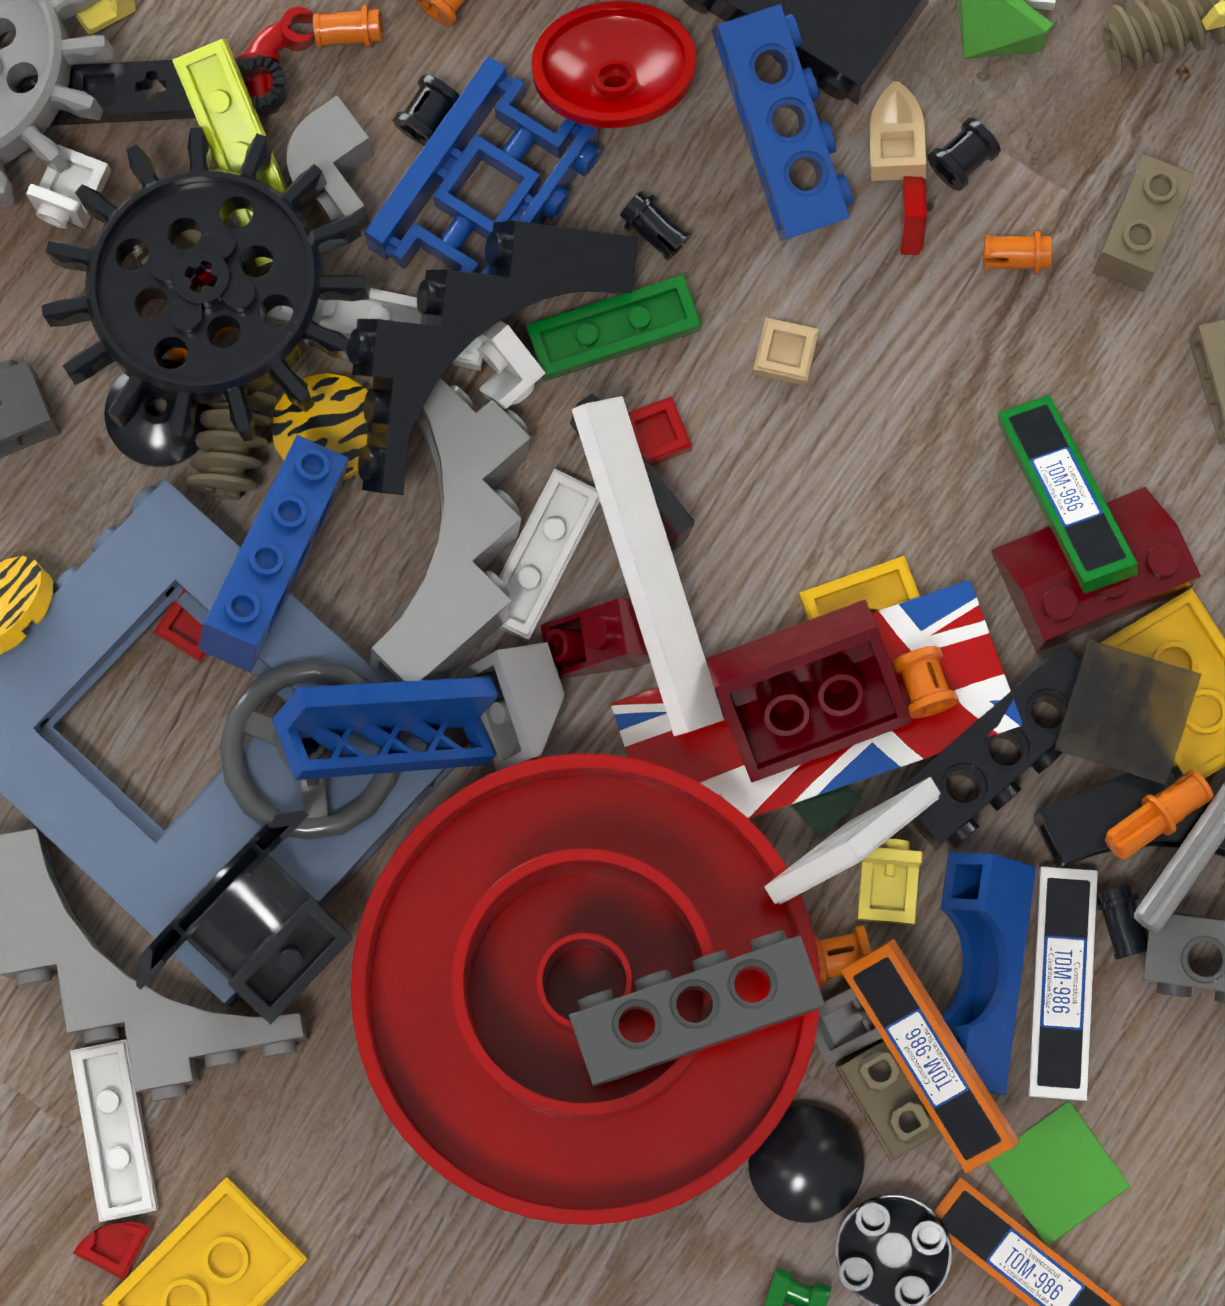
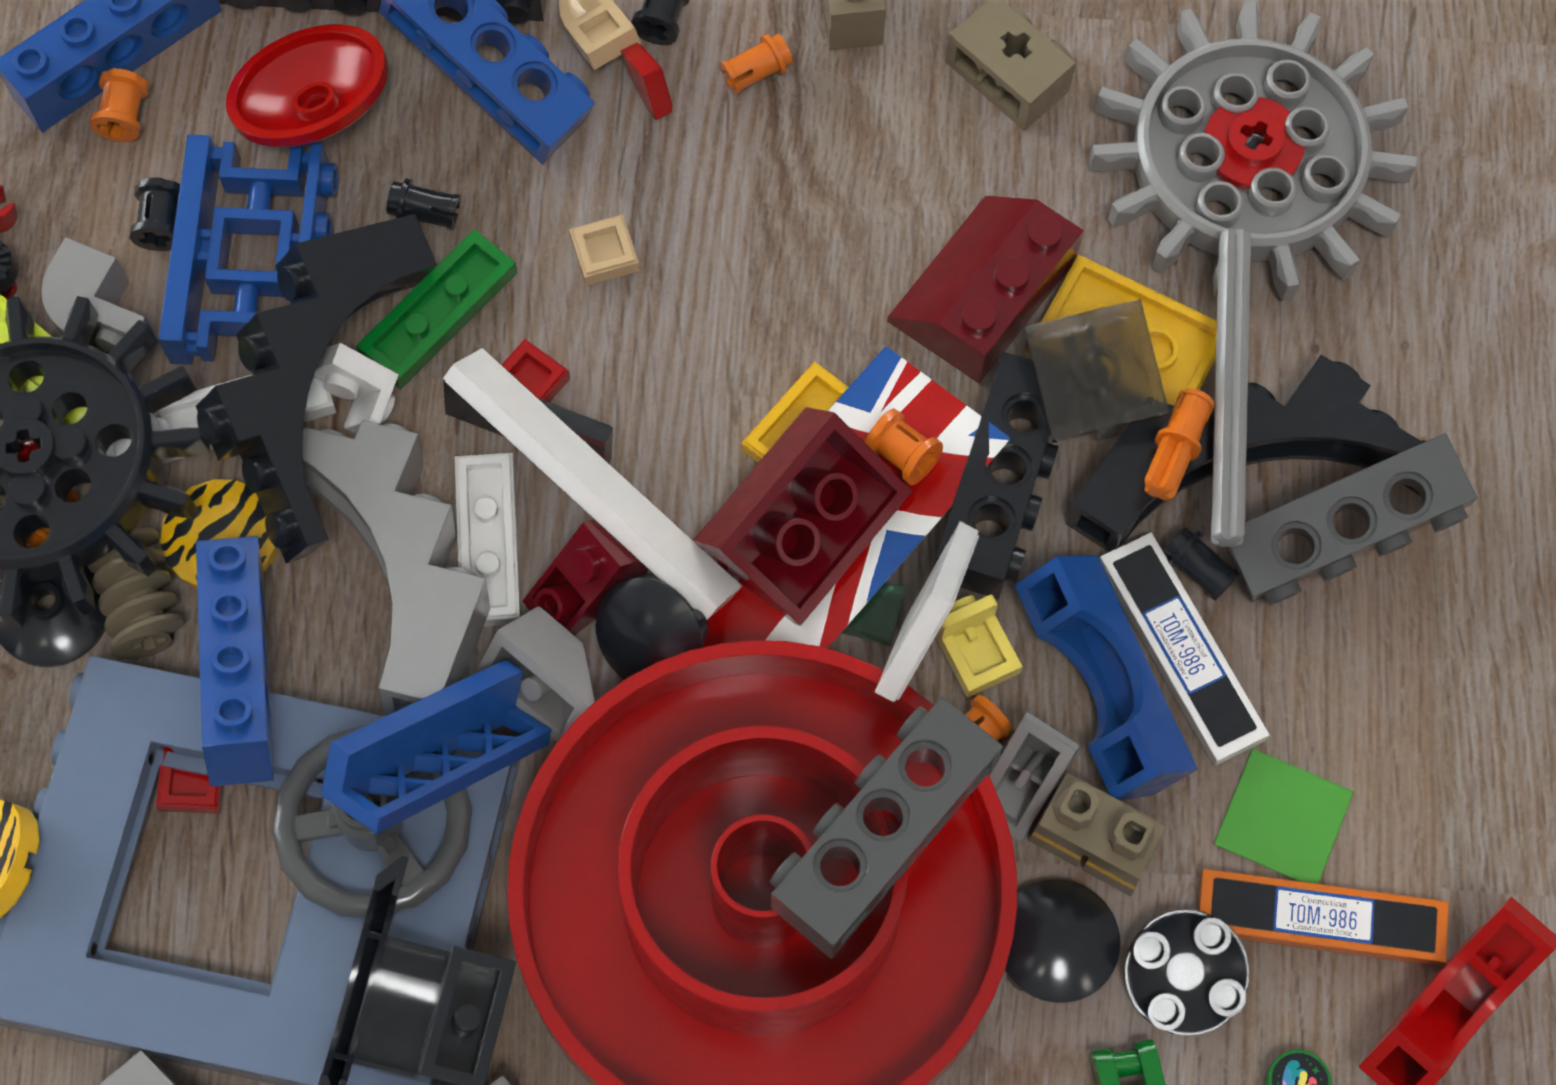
camera: 35 degrees left, 10 degrees down
orange pin [313,4,384,48] -> none
tile [841,938,1019,1173] -> none
tile [998,395,1138,594] -> none
none -> black dish [595,573,709,680]

